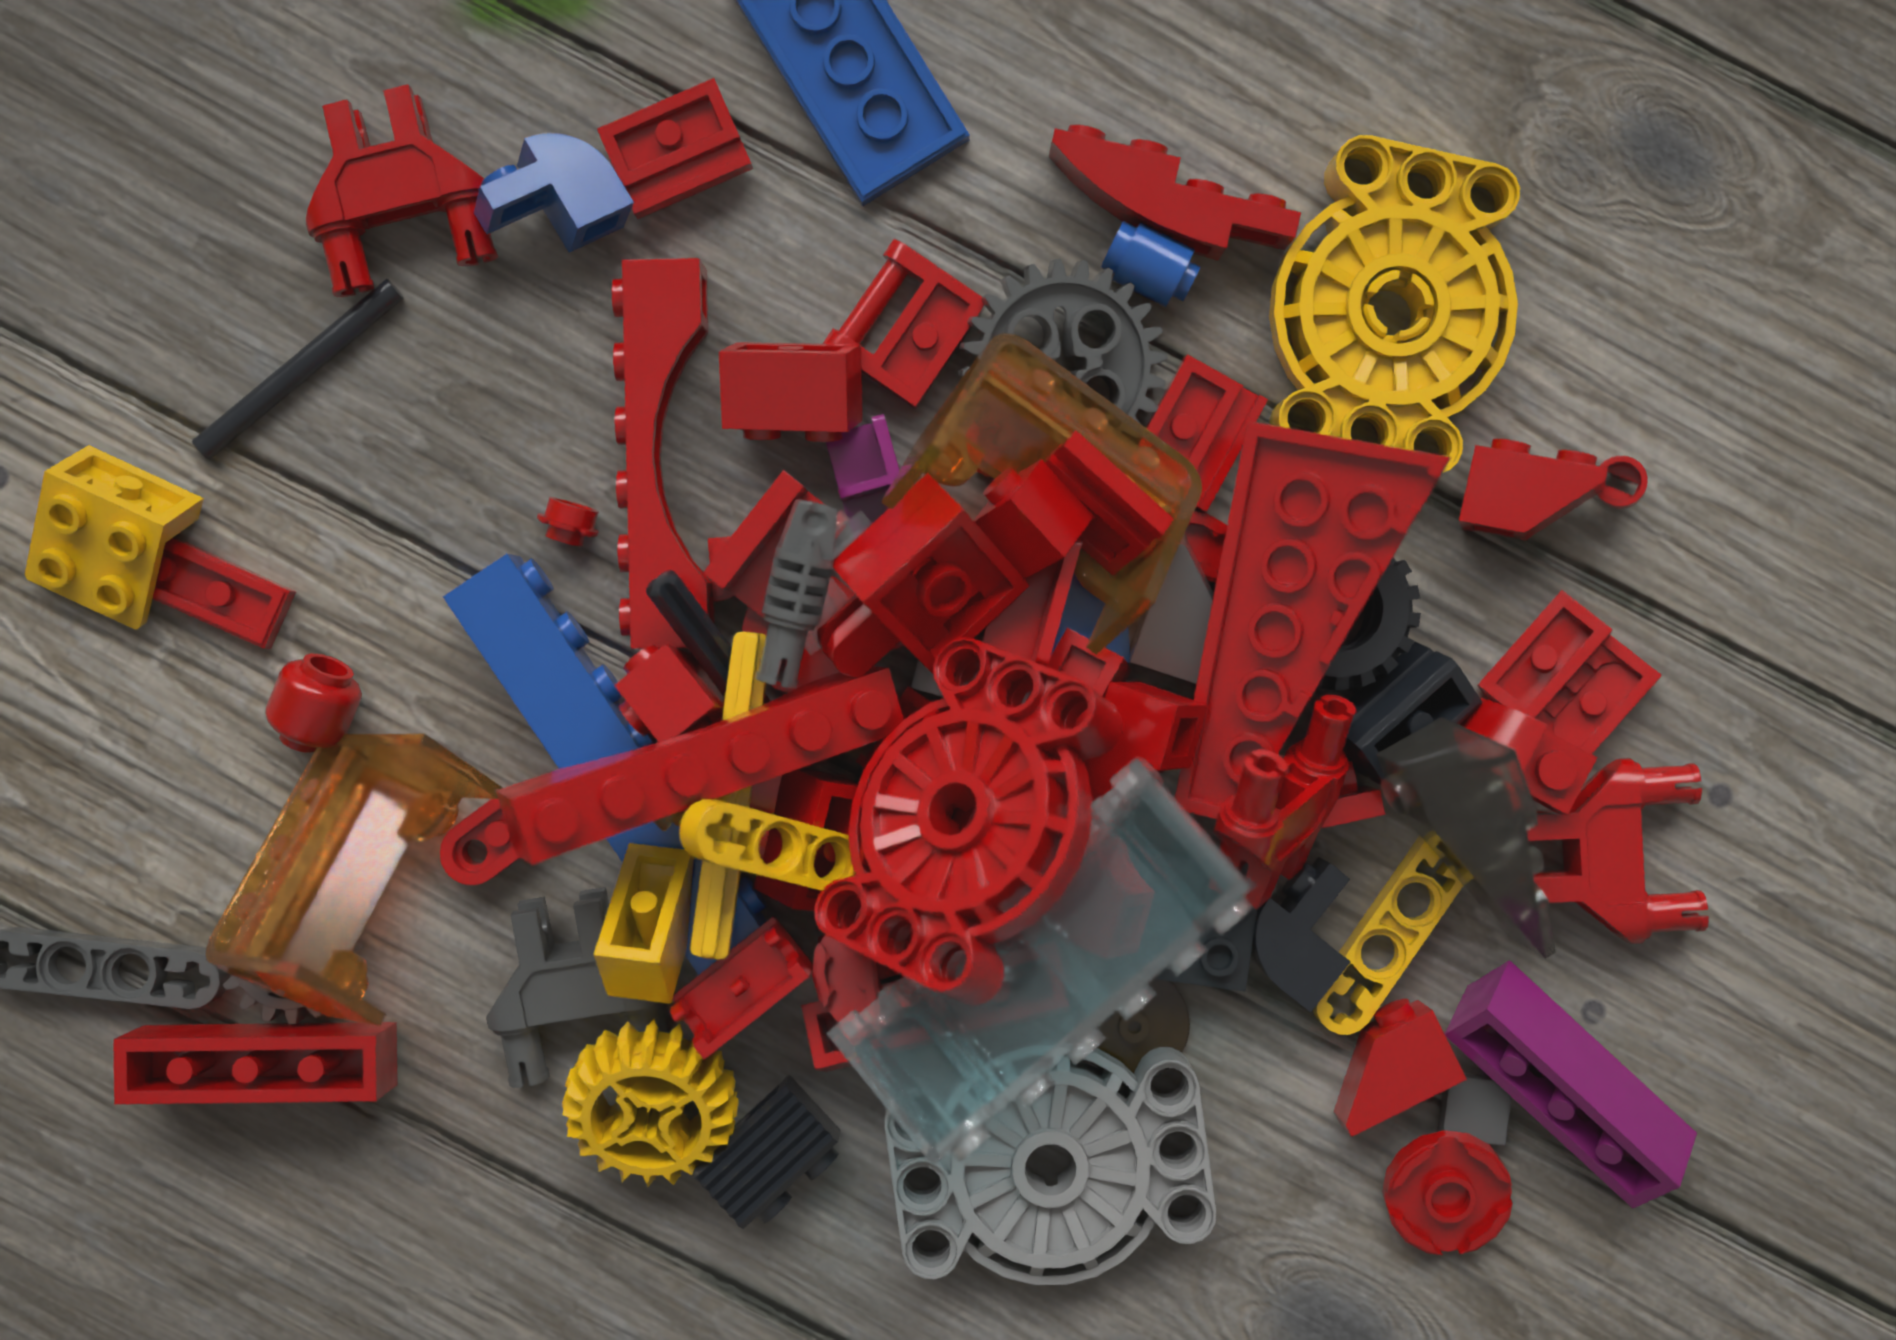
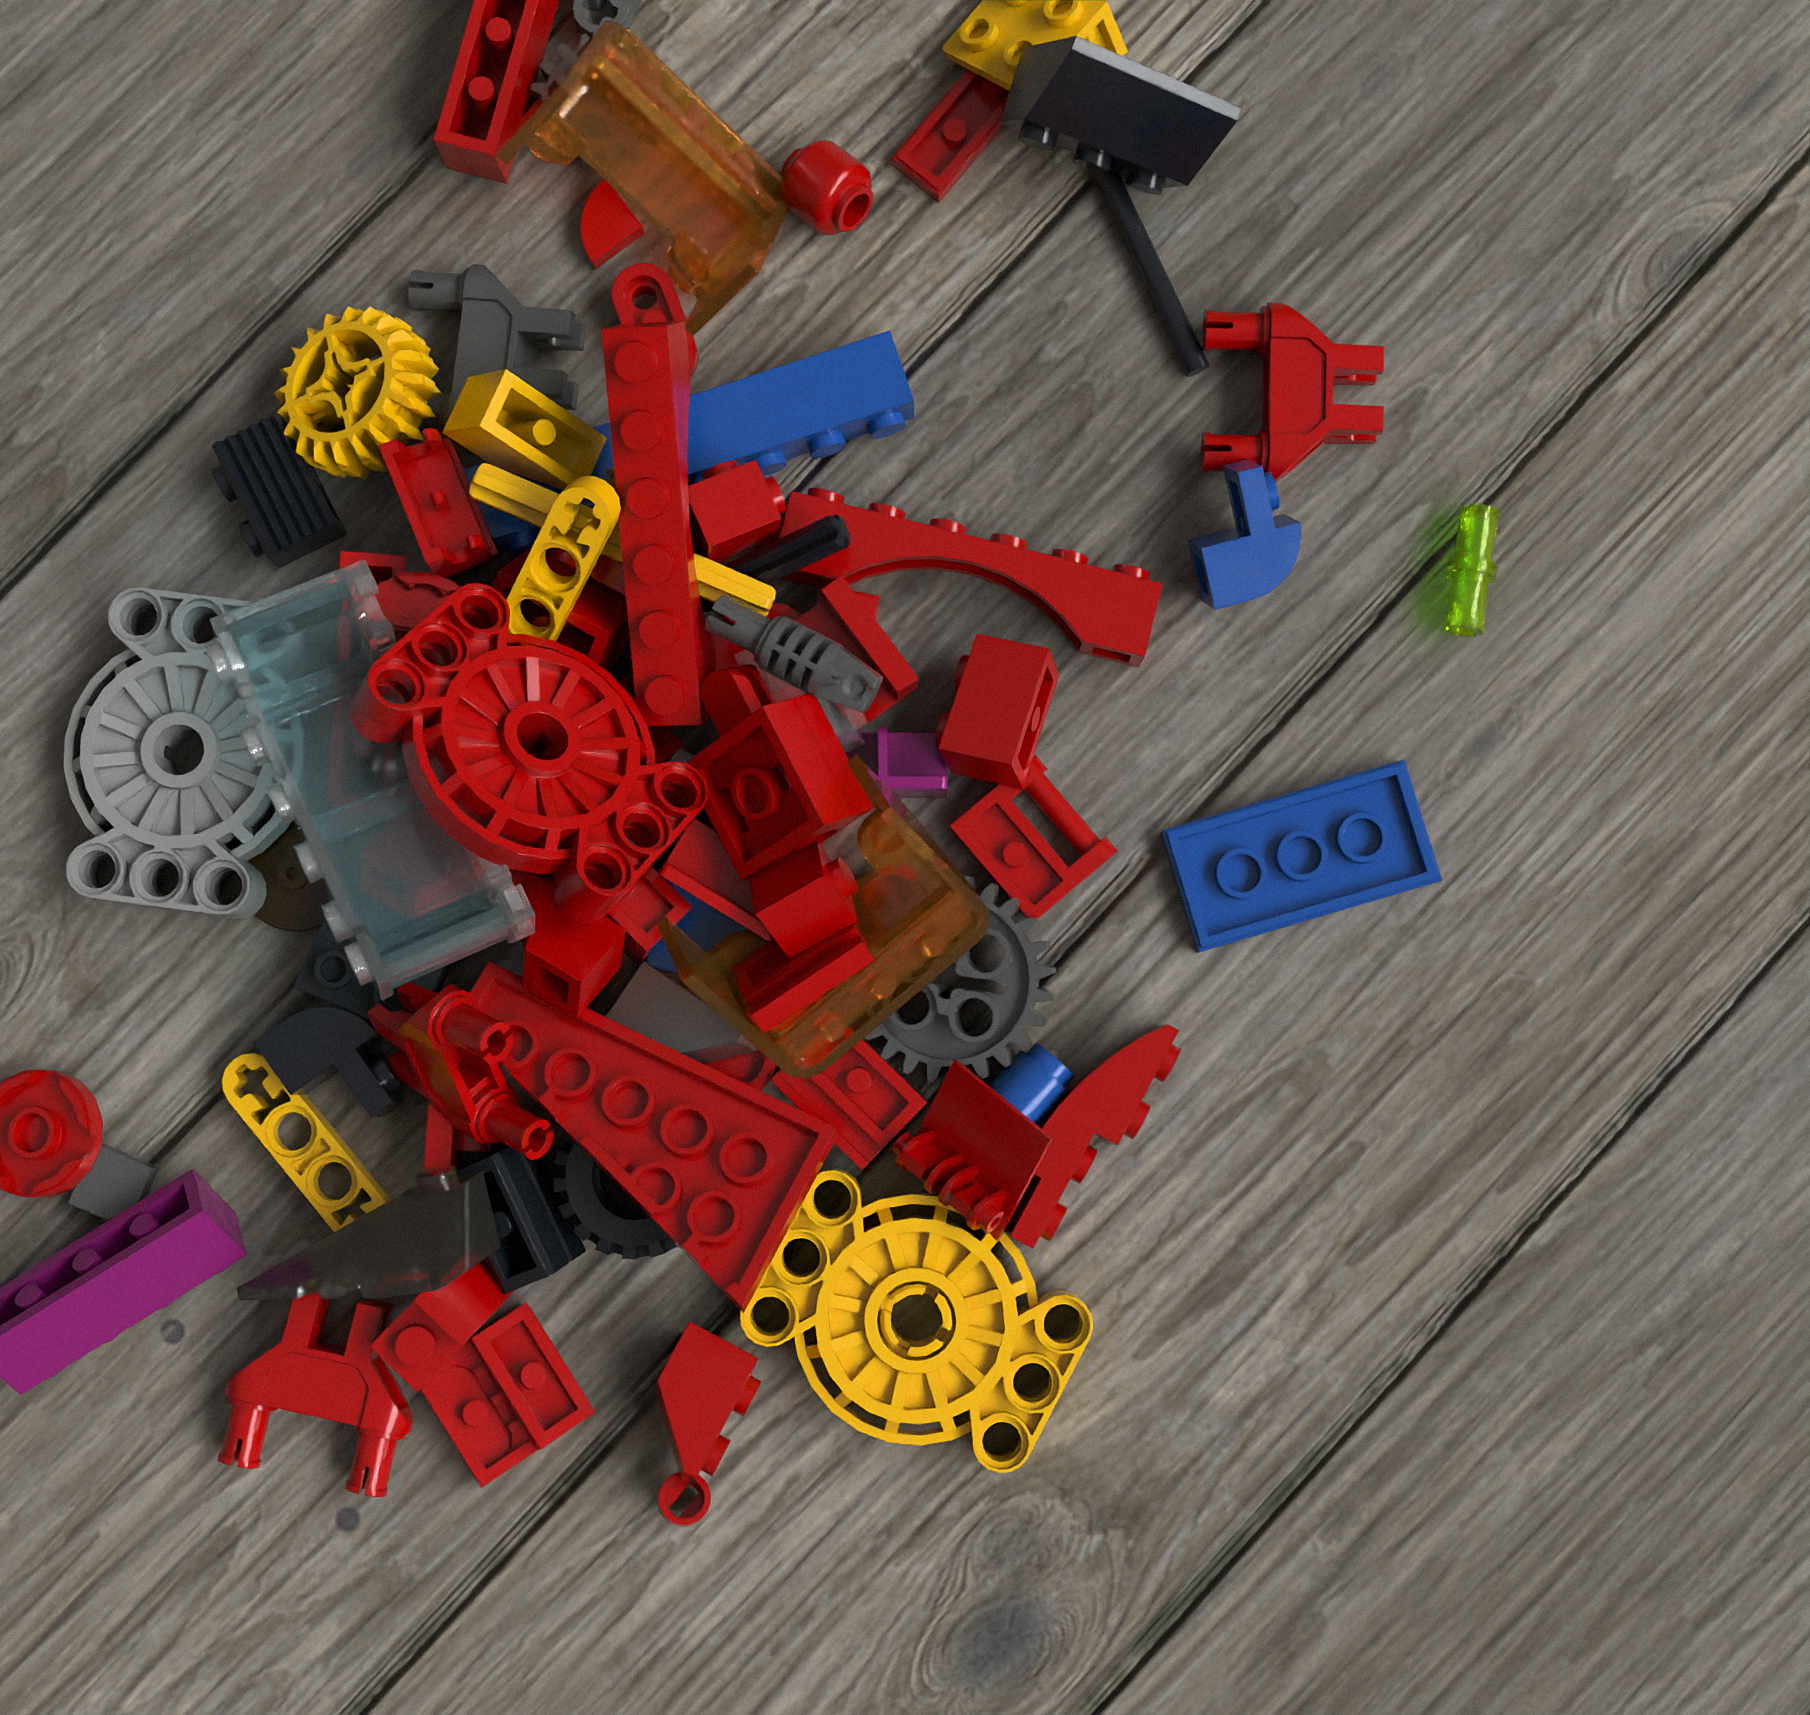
camera: 100 degrees right, 5 degrees down
red plate [537,497,599,547] -> none
red plate [597,78,753,219] -> none
red slope [1333,998,1467,1137] -> none
none -> red tile [580,178,645,270]
none -> red hinge [891,1060,1053,1241]
none -> black slope [1000,36,1242,195]

